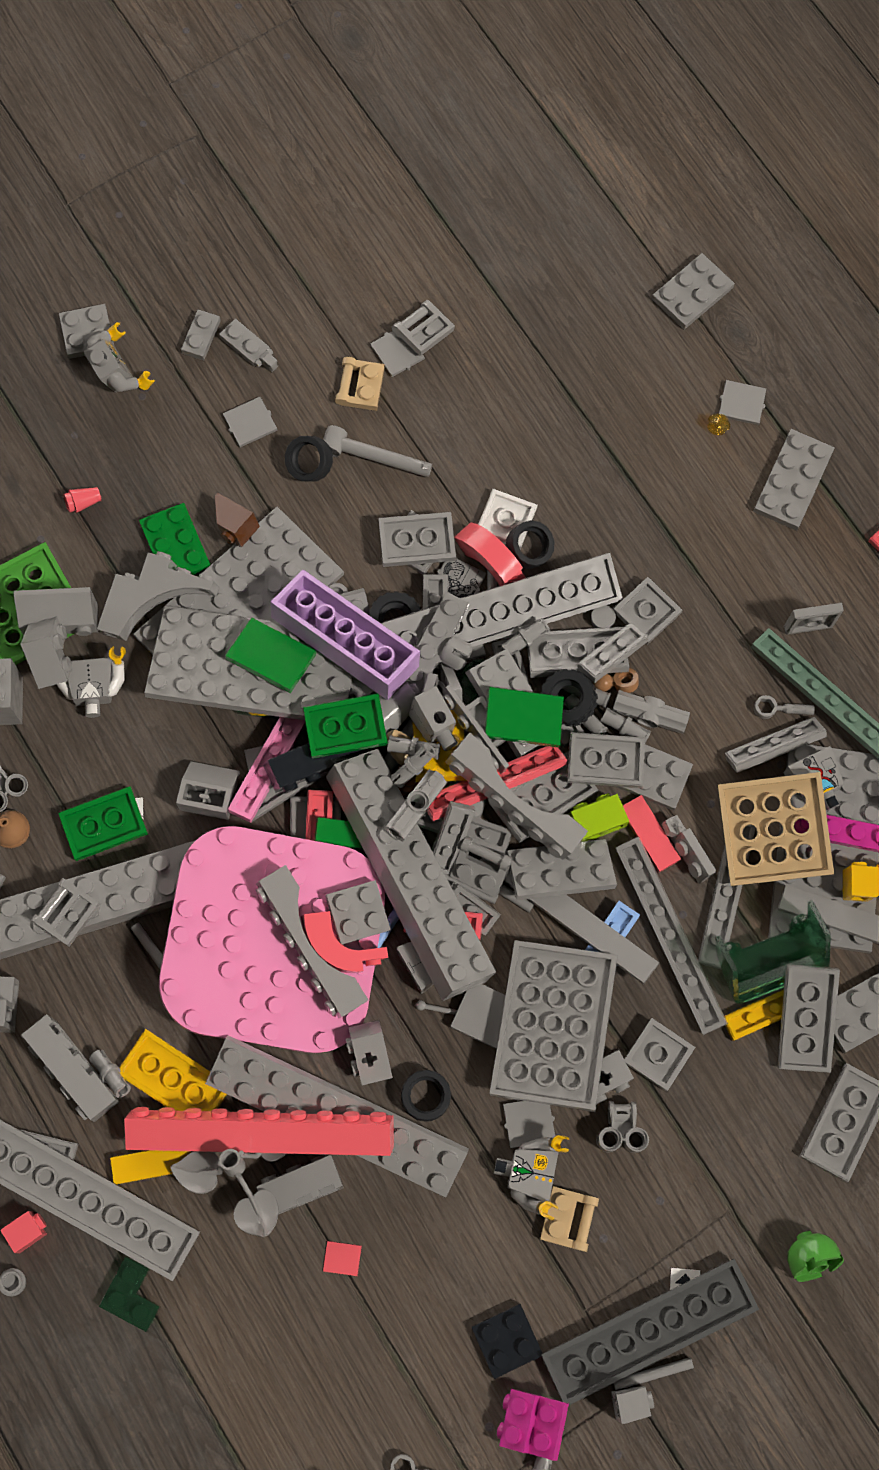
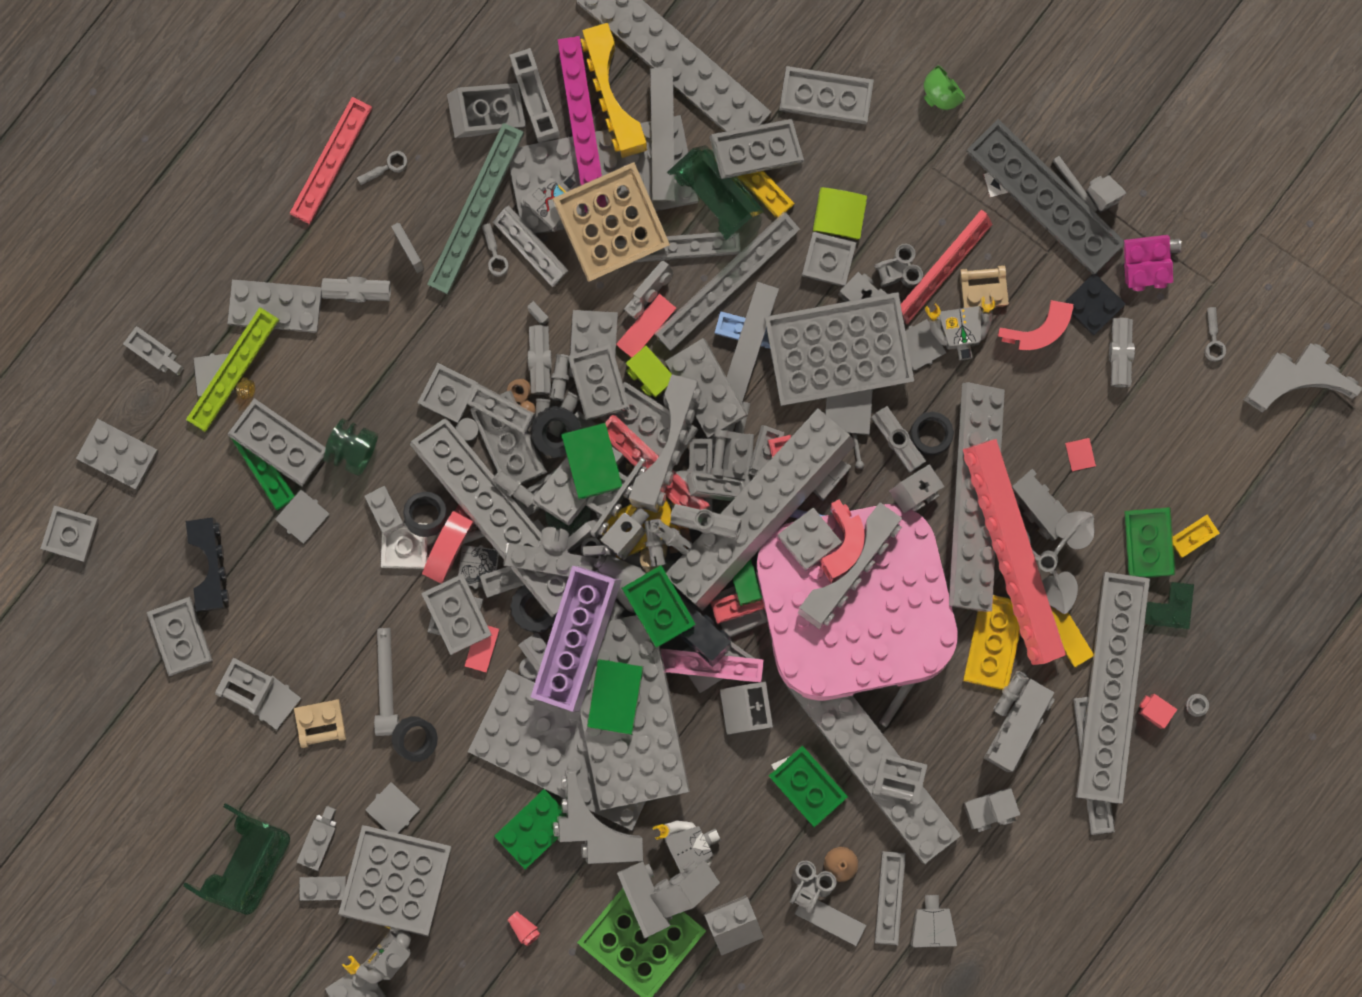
camera: 110 degrees left, 10 degrees up
reddish brown slope [215,493,260,547] -> none
none -> light grey plate [40,506,99,562]
none -> light grey hinge [123,326,184,375]
none -> light grey tile [147,597,213,676]
none -> clear green windscreen [183,803,290,915]
none -> lime tile [186,307,280,432]
none -> black arch [186,517,229,612]
none -> light grey tile [228,398,328,487]
none -> green tile [230,437,295,511]
none -> light grey piece [275,490,329,544]
none -> light grey piece [321,277,391,302]
none -> clear green wheel [323,418,379,477]
none -> light grey plate [339,825,451,937]
none -> light grey plate [365,486,405,536]
none -> coral tile [465,625,500,673]
none -> light grey tile [528,301,549,326]
none -> lime slope [813,187,867,240]
none -> light grey piece [871,406,926,473]
none -> coral tile [900,210,992,324]
none -> coral arch [998,300,1074,350]
none -> light grey piece [1109,318,1135,387]
none -> green tile [1125,507,1175,578]
none -> yellow plate [1173,515,1219,558]

